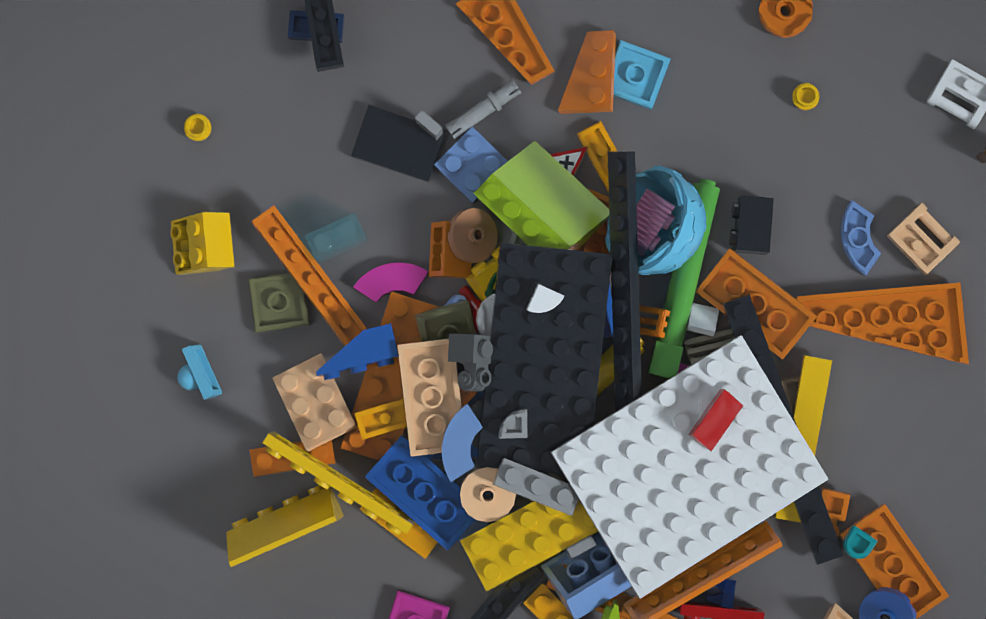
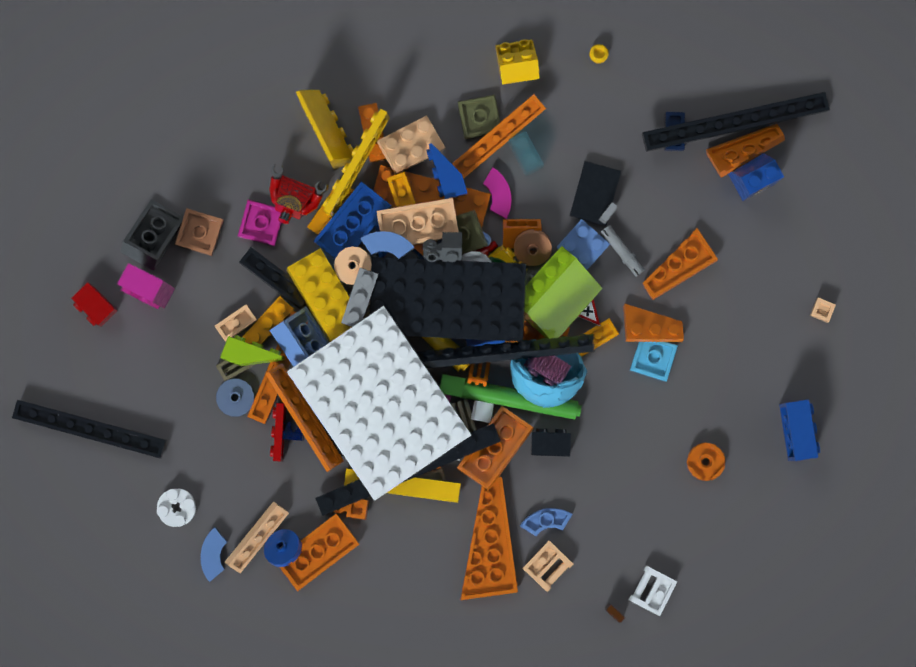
camera: 85 degrees right, 0 degrees up
medium azure tile [177,344,222,400] -> none
light grey tile [498,408,527,439] -> none
white tile [526,284,564,313] -> none
light grey tile [566,536,596,559] -> none
red slope [688,389,744,452] -> none
yellow plate [792,83,820,111] -> none
teal tile [843,525,878,559] -> none
none -> red torso [269,164,329,224]

